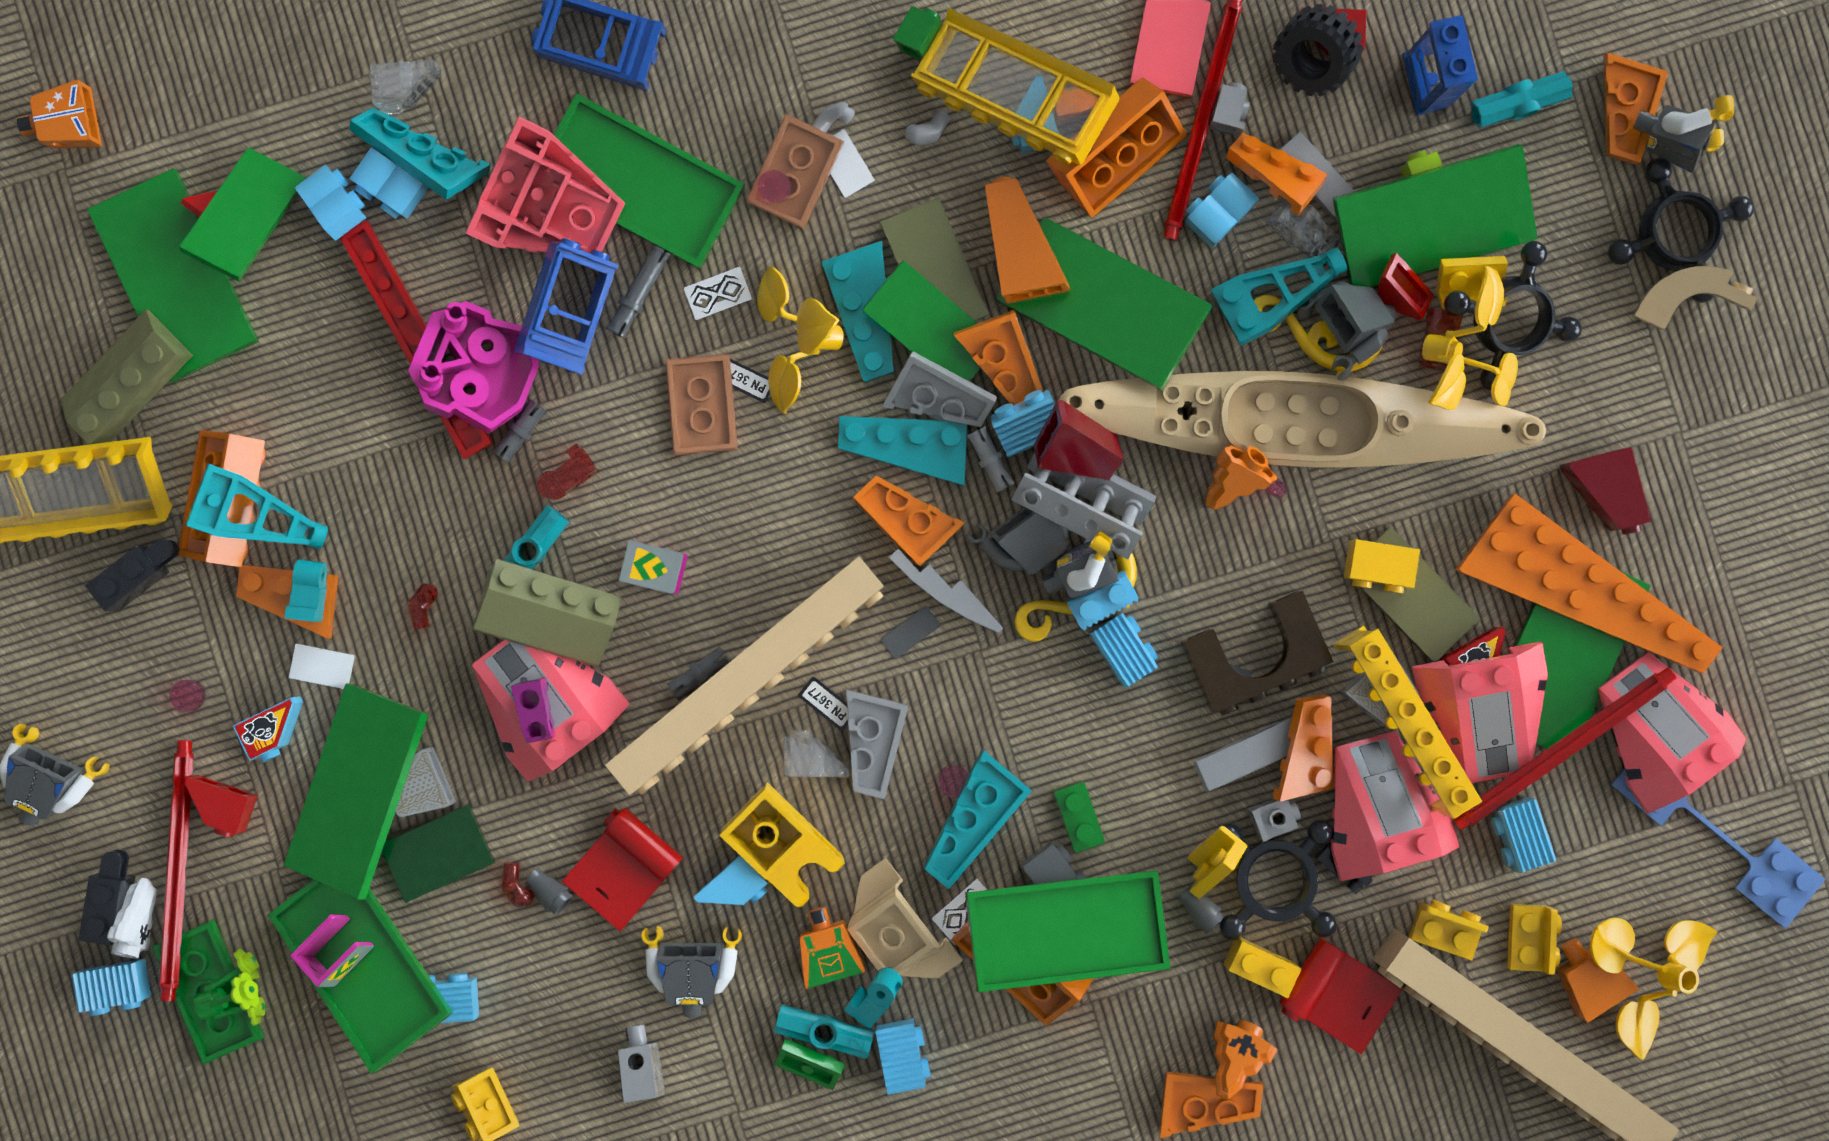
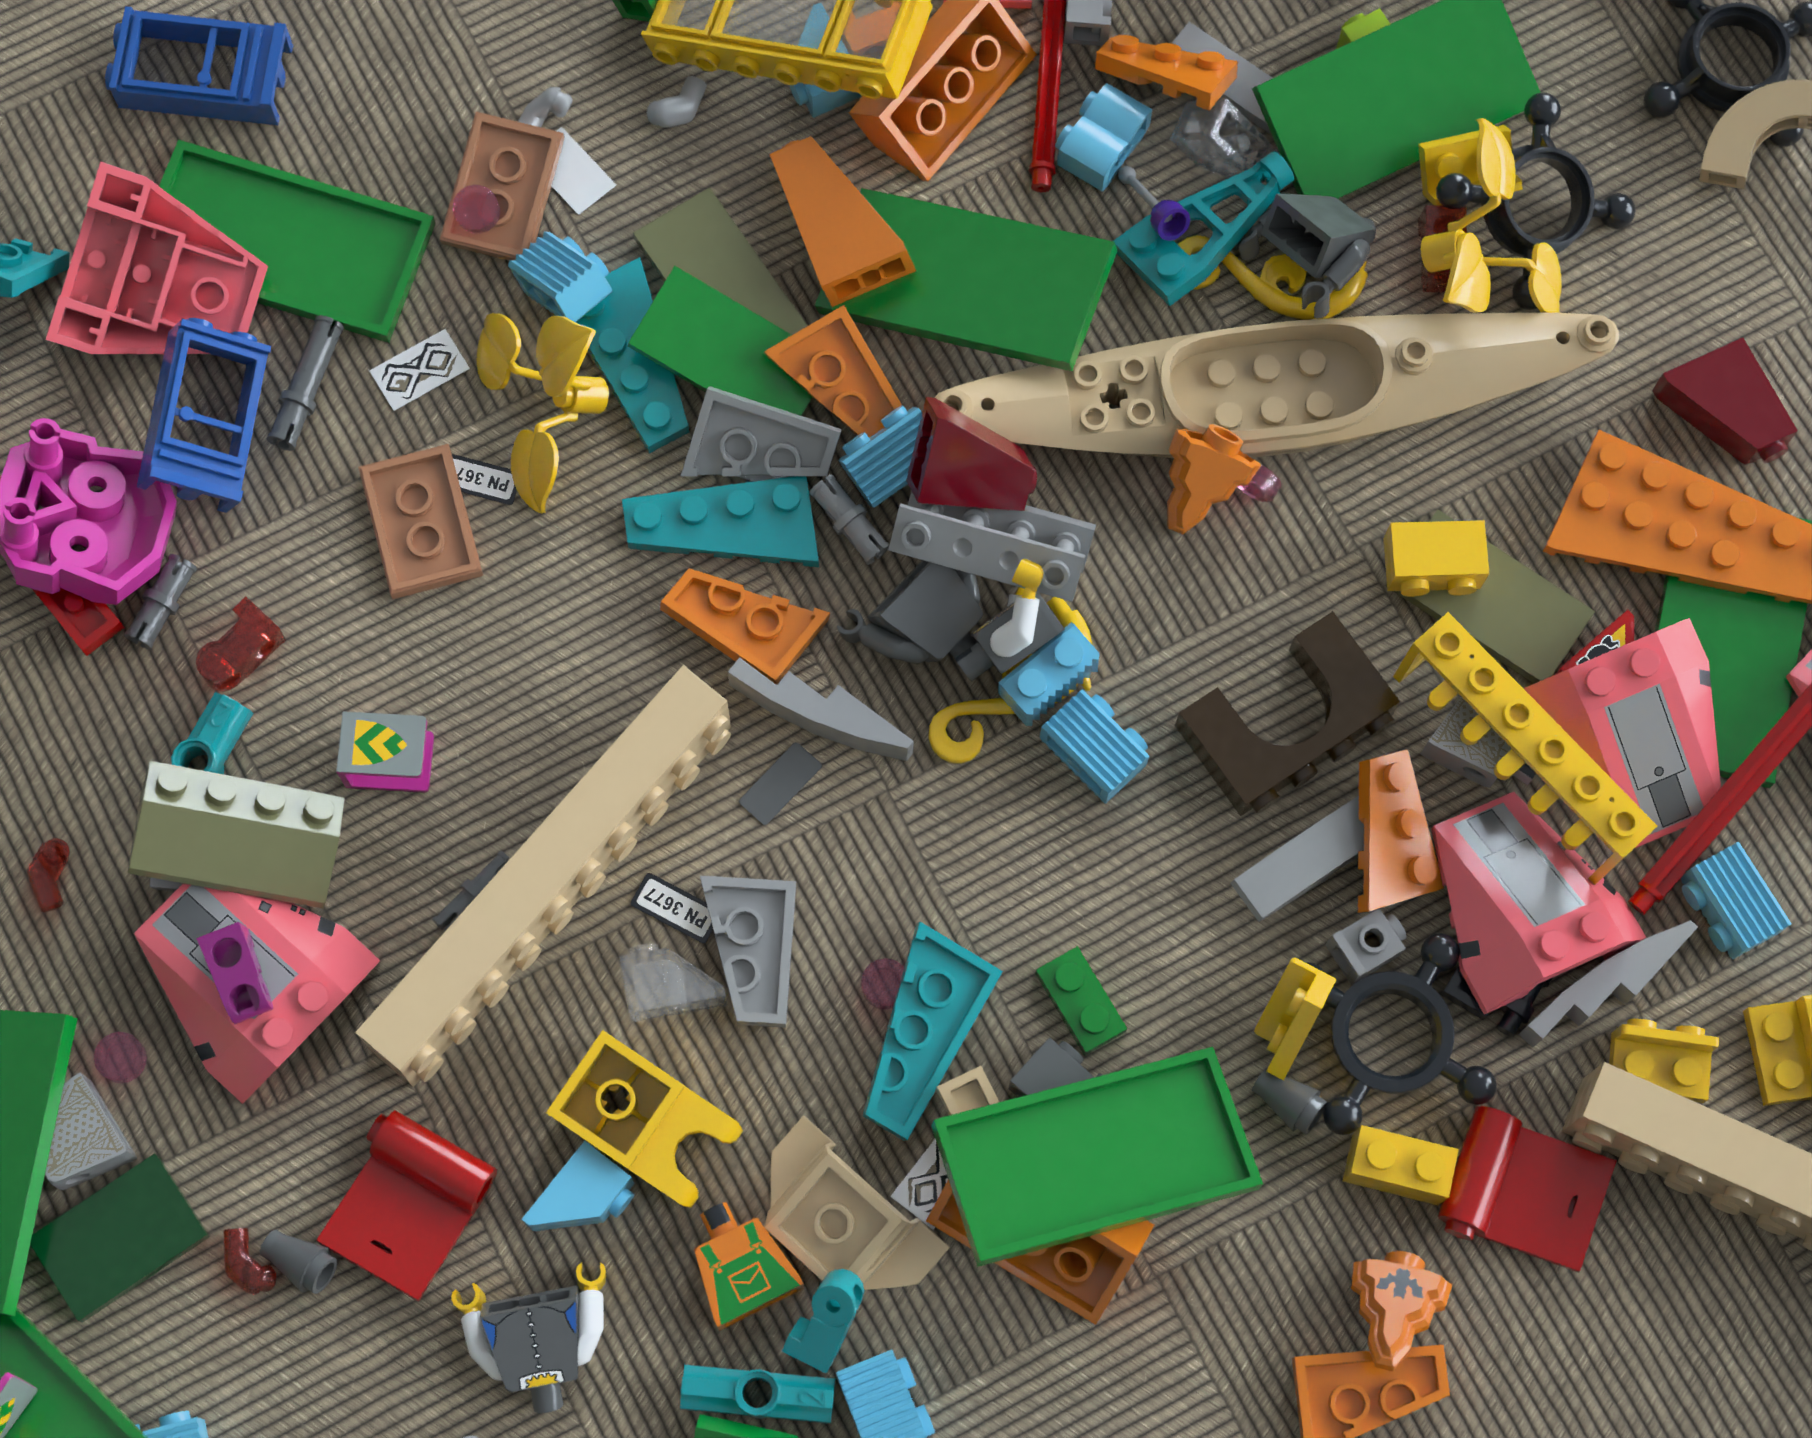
camera: 15 degrees left, 15 degrees down
red slope [1377,253,1434,320] -> none
none -> clear pink tile [94,1032,147,1083]
none -> medium azure brick [508,231,613,322]
none -> tan tile [936,1066,999,1115]
none -> dark purple hinge [1118,166,1190,241]
none -> light grey slope [1518,920,1698,1047]

